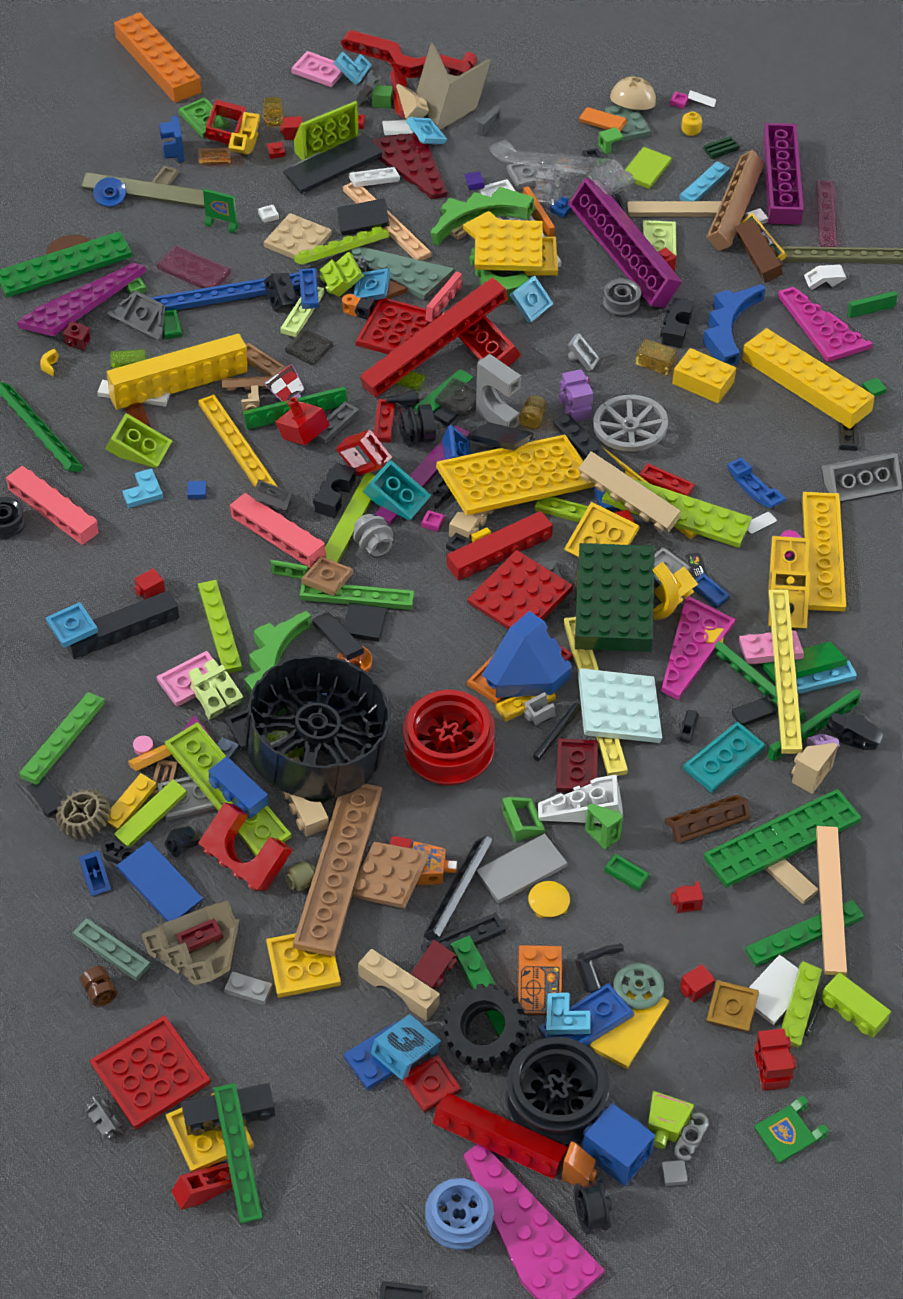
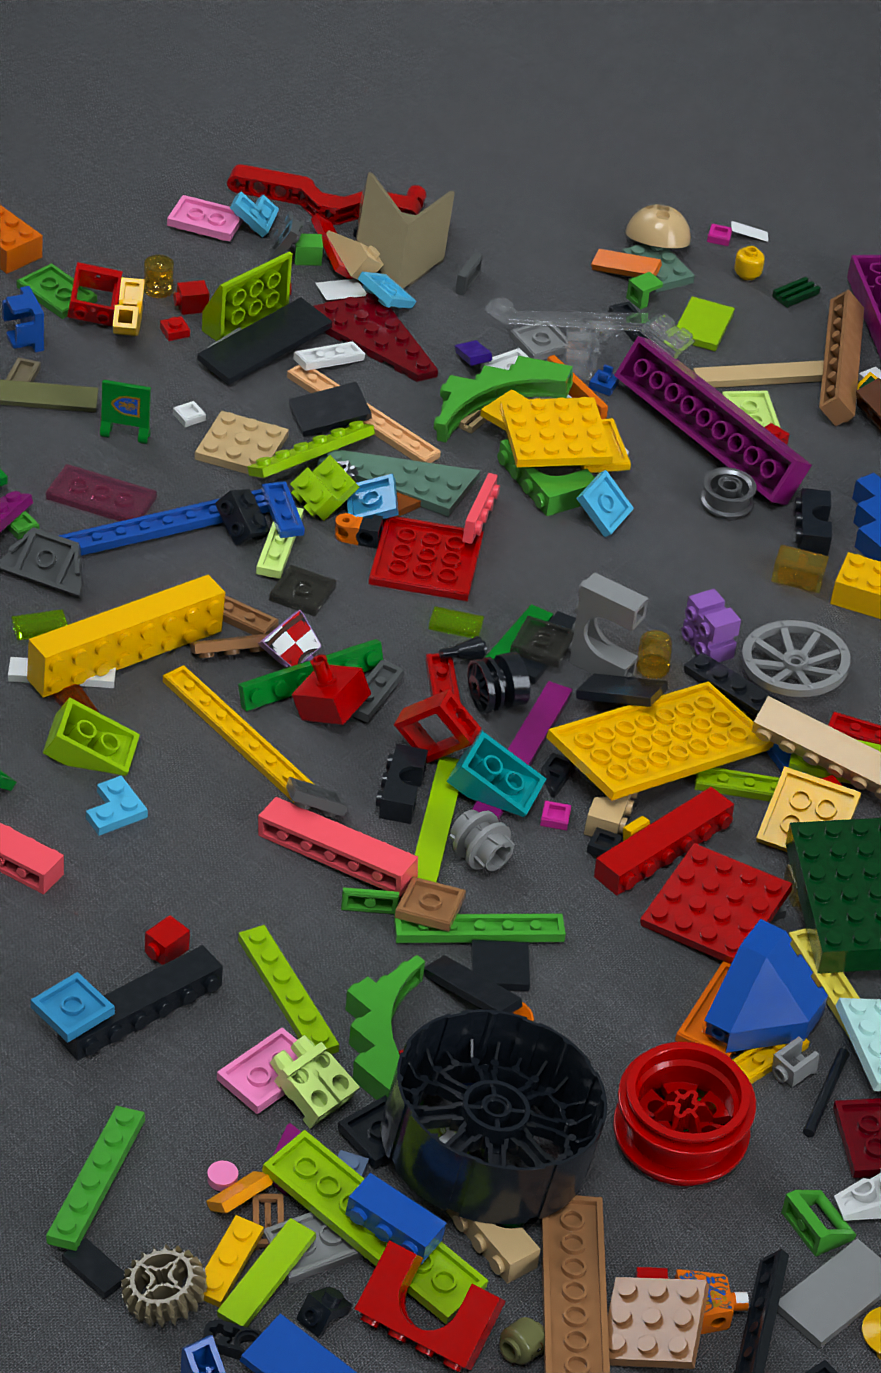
camera: 15 degrees left, 10 degrees down
green tile [163,309,182,339] -> none
blue tile [187,481,206,499] -> none
clear orange plate [198,148,231,164] -> none
tan bracket [241,385,260,411] -> none
red brick [360,277,508,398] -> none
blue slope [442,425,471,460] -> none
red slope [458,316,522,367] -> none
light grey tile [568,333,600,371] -> none
medium azure plate [680,162,730,201] -> none

